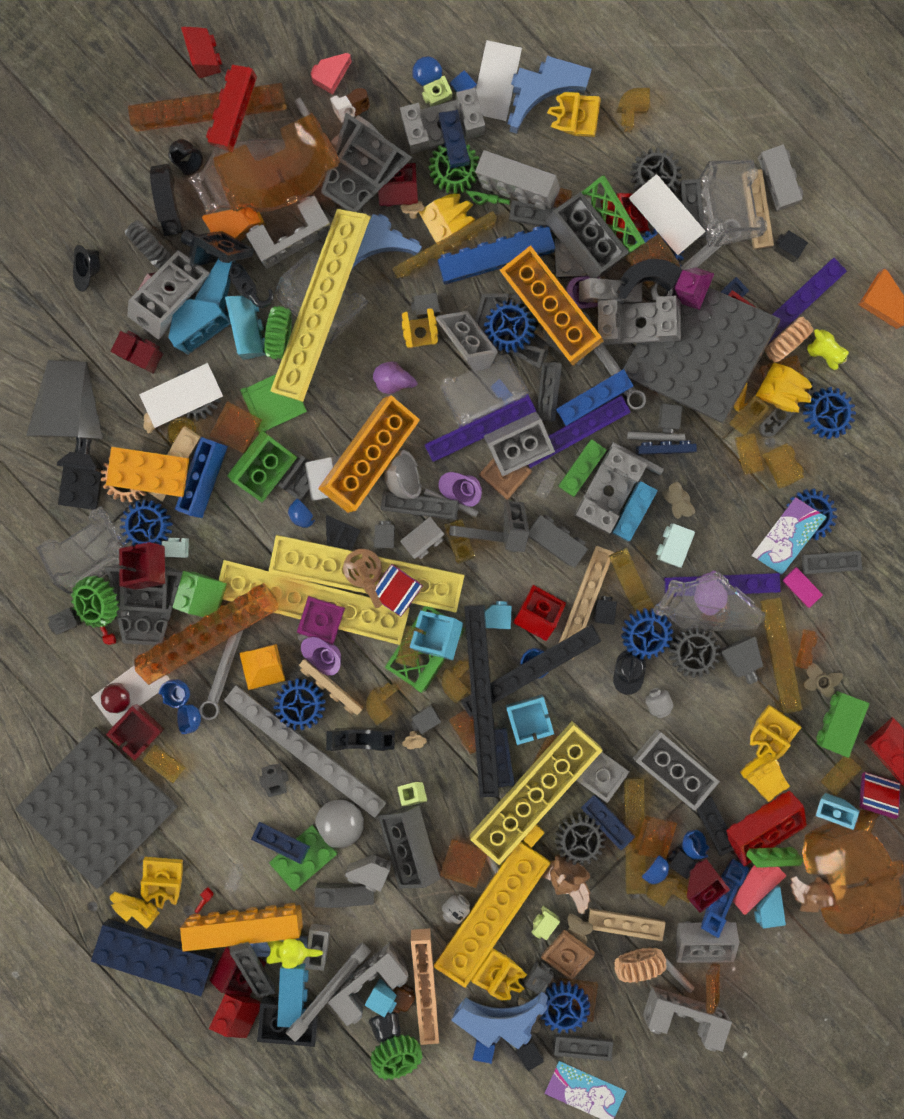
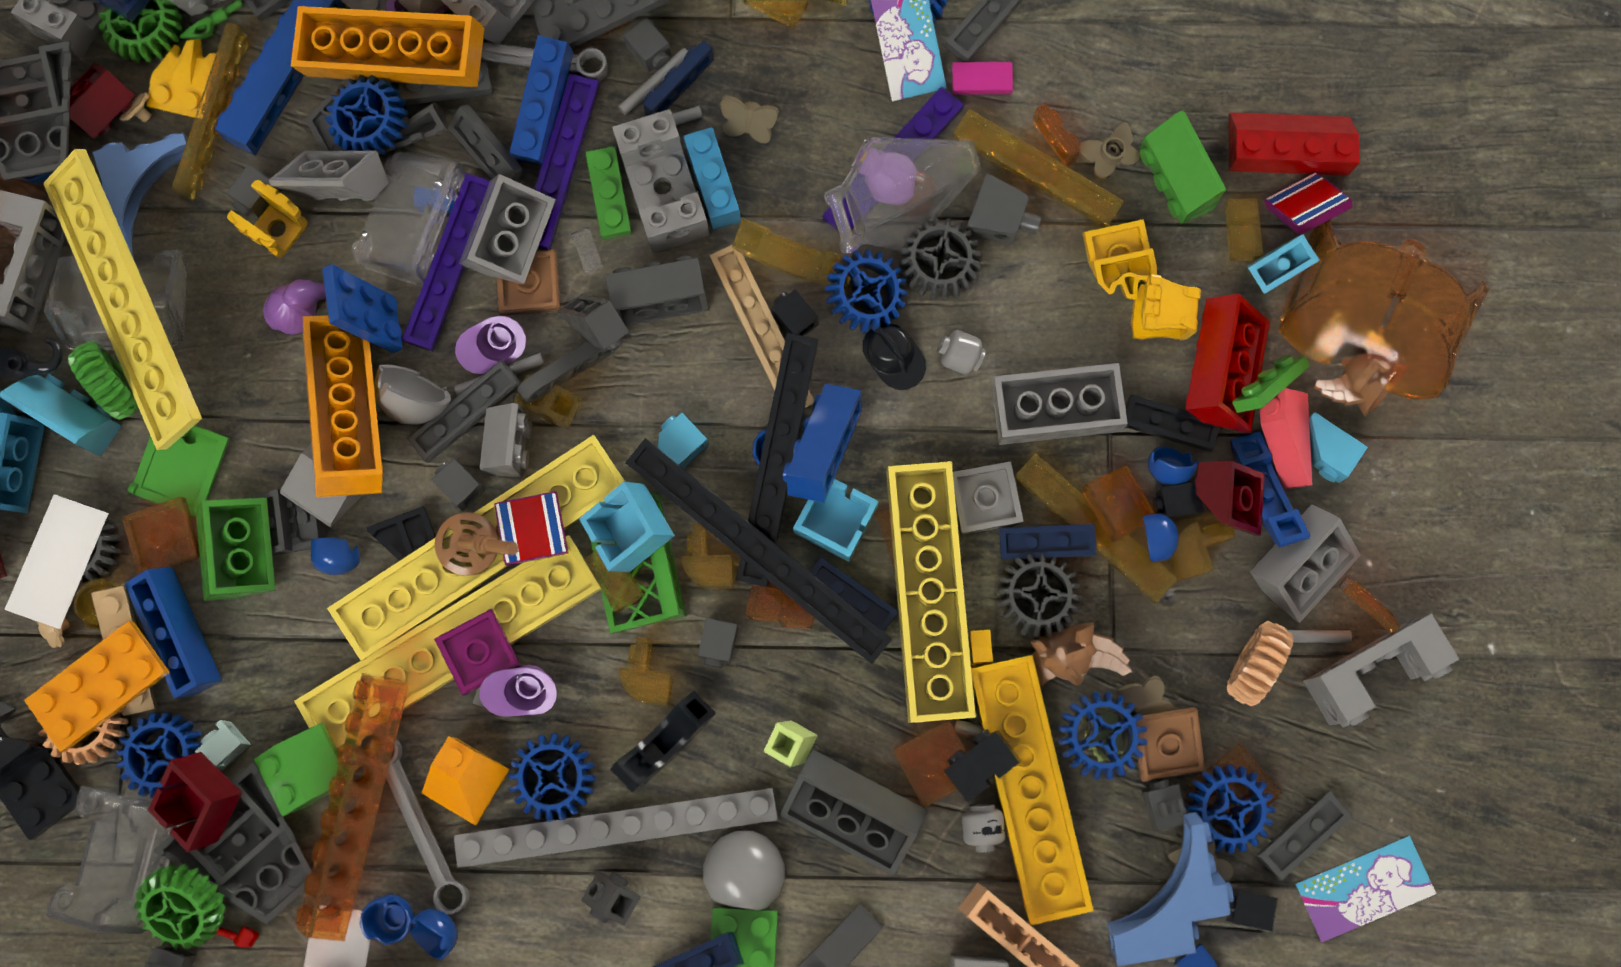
camera: 40 degrees left, 10 degrees down
tan plate [299,658,363,715] -> none
light grey slope [345,854,391,892] -> none
tan plant [402,731,427,749] -> none
yellow plate [471,948,527,1000] -> none
red slope [513,585,566,641] -> none
tan plate [587,908,666,941] -> none
light aqua brick [656,524,695,568] -> none
none -> blue plate [322,264,403,354]
none -> blue brick [783,383,862,503]
none -> black brick [944,729,1022,803]
none -> blue gear [1058,691,1147,780]

